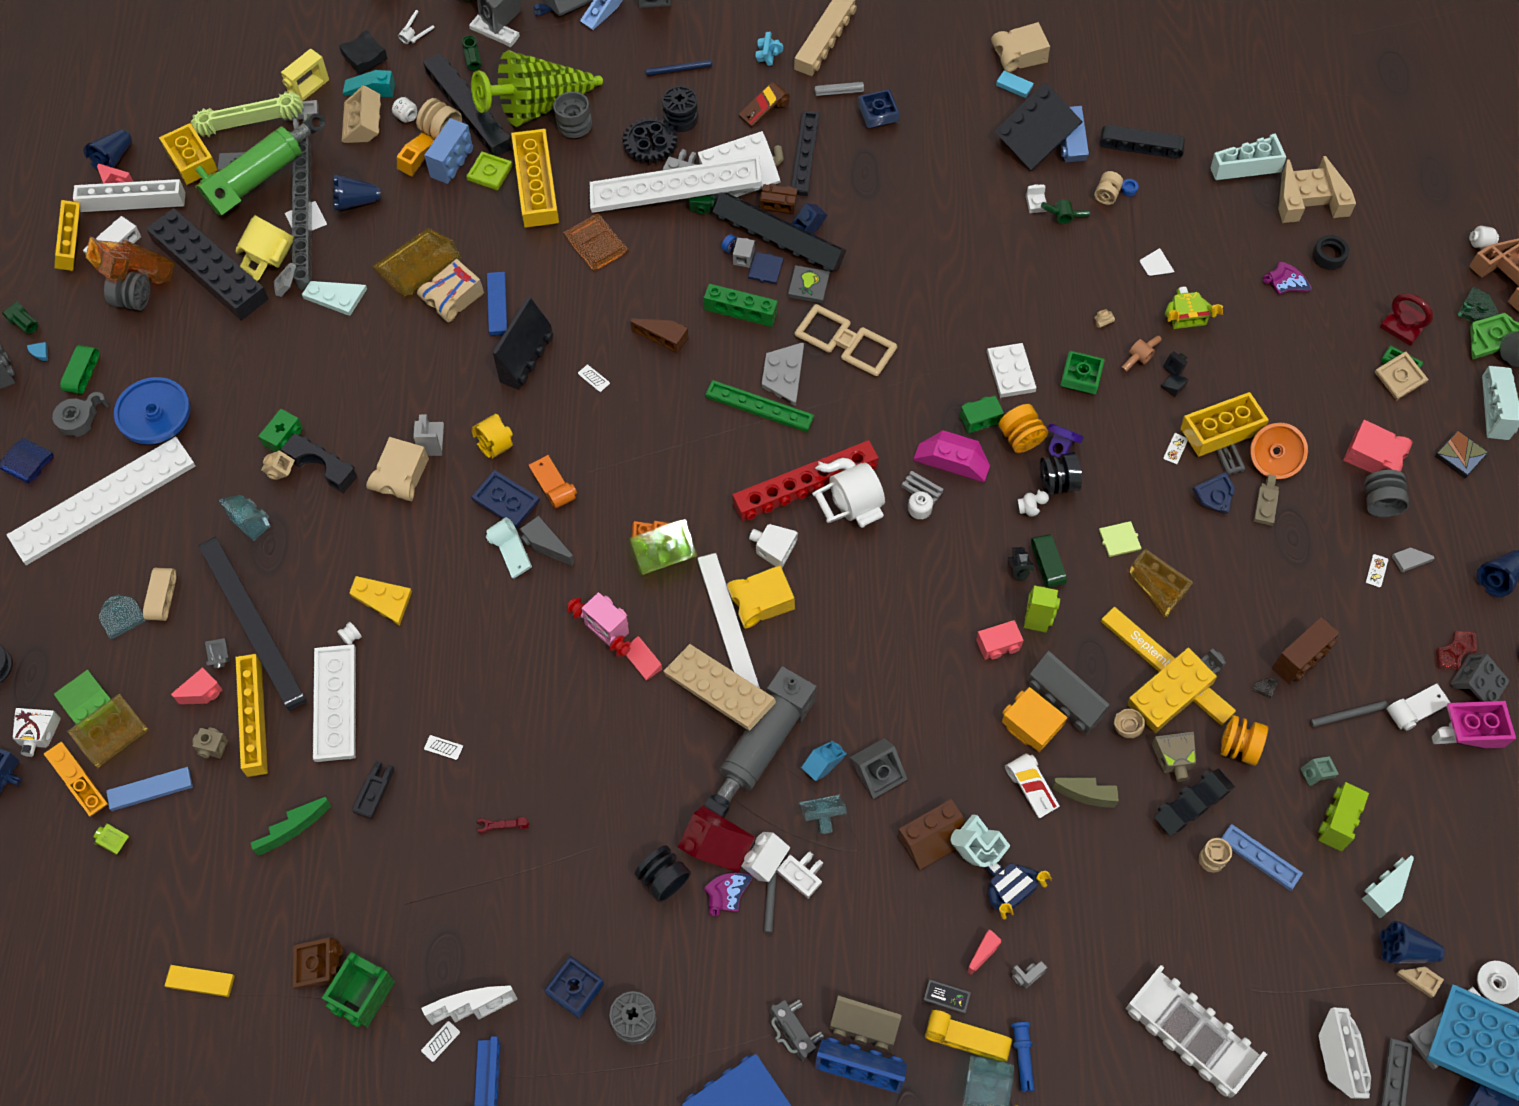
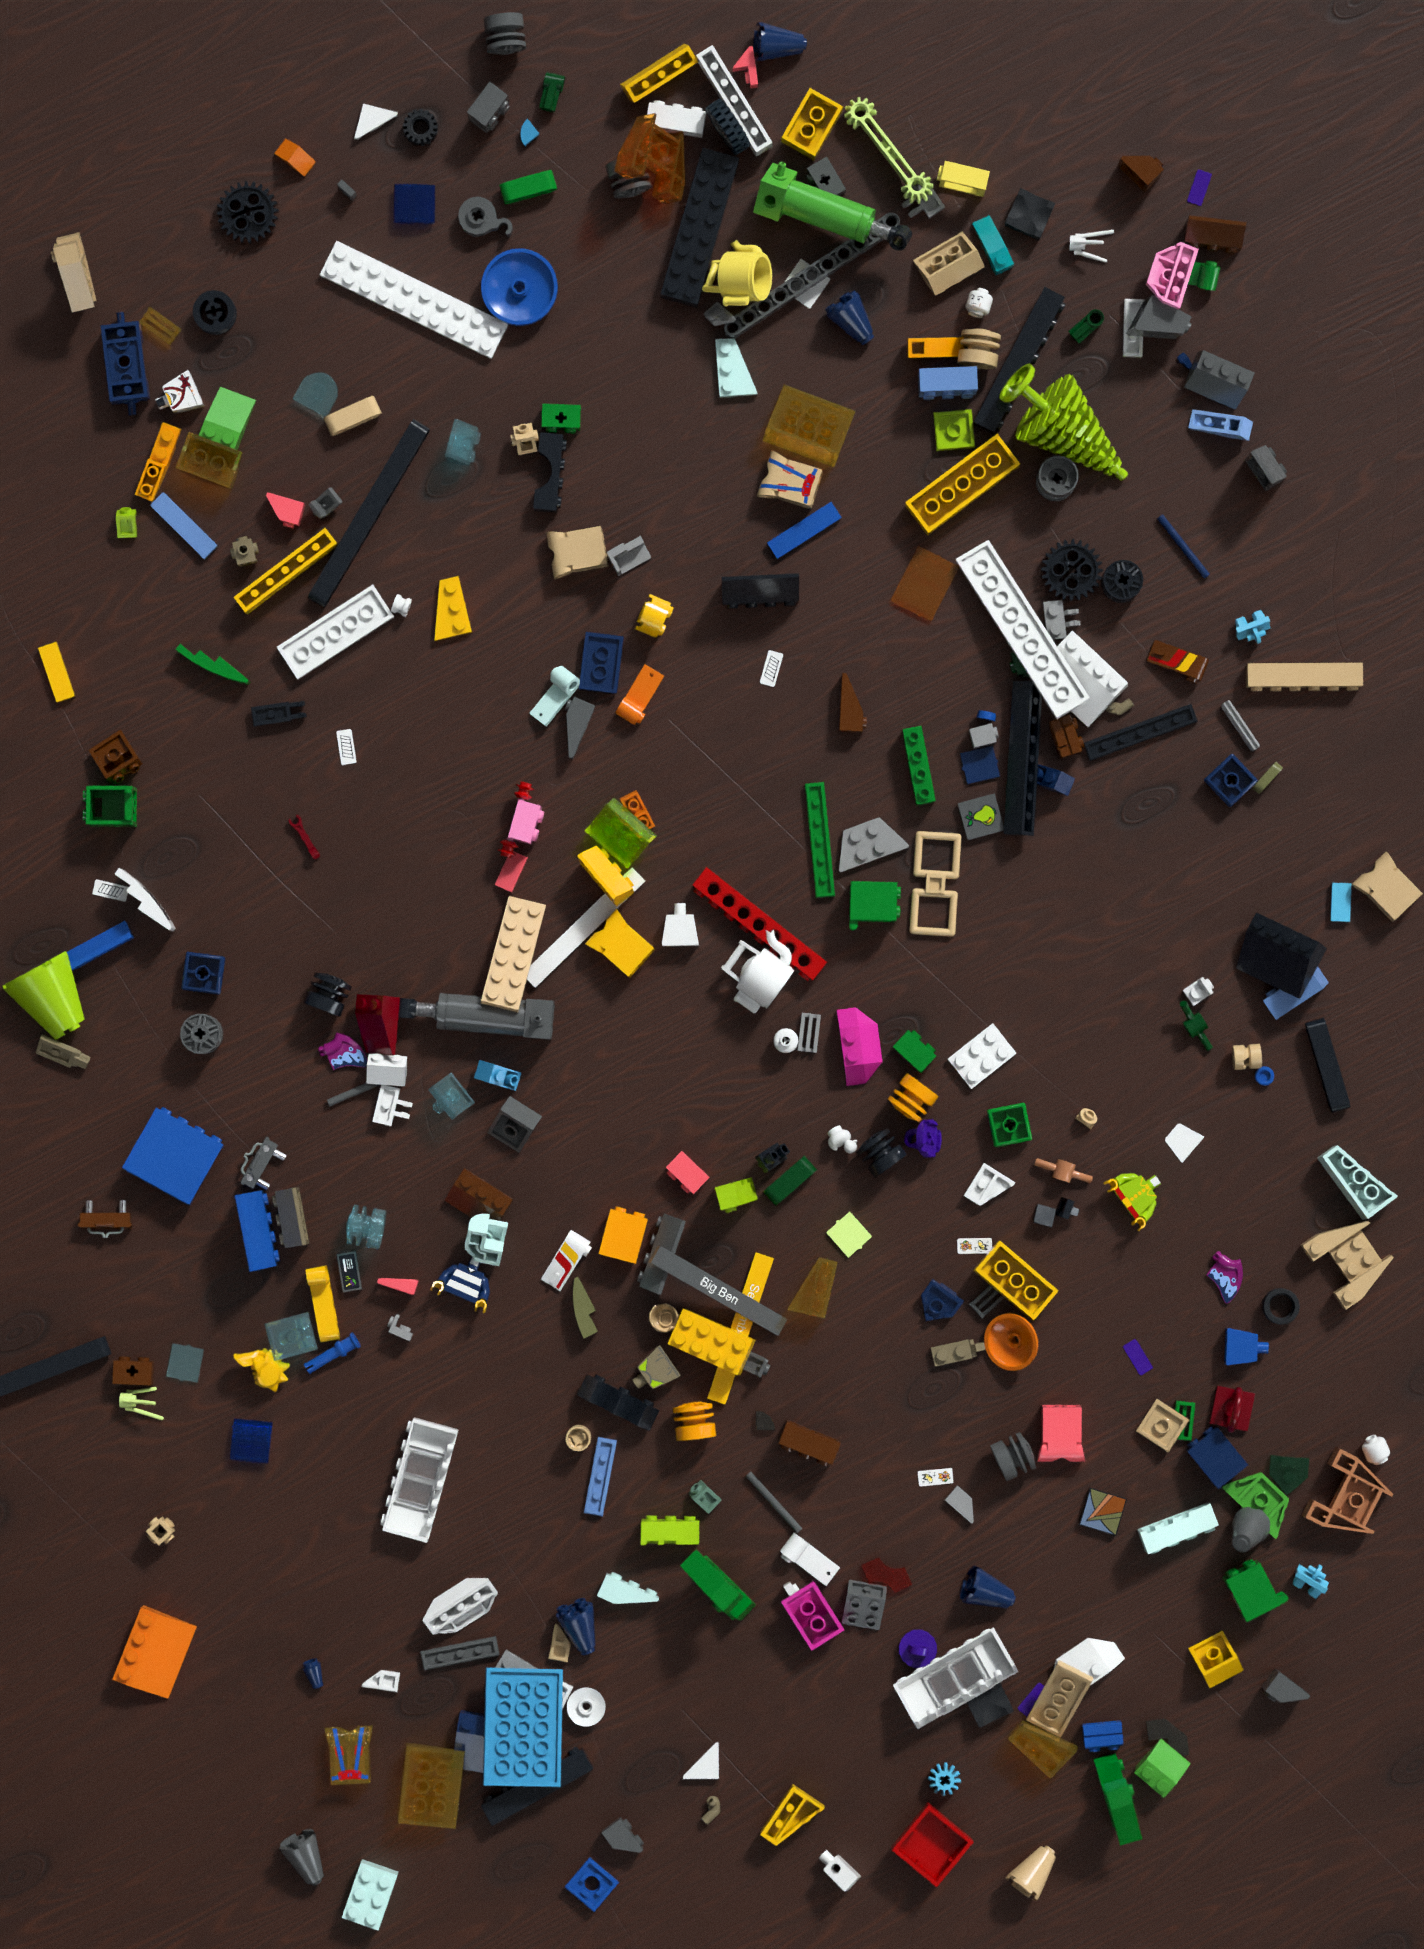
camera: 65 degrees right, 25 degrees up
none -> clear light blue wheel [346,1204,387,1250]
none -> yellow slope [577,845,634,907]
none -> dark grey tile [649,1245,788,1336]
none -> green wedge [680,1549,756,1621]
none -> black wheel [705,98,751,155]
none -> green container [849,881,901,931]
none -> white wing [964,1163,1016,1206]
none -> dark purple sticker [1123,1339,1153,1375]
none -> dark blue slope [1186,1426,1248,1489]
none -> blue torso [1224,1328,1269,1365]
none -> olive beam [1252,762,1283,794]

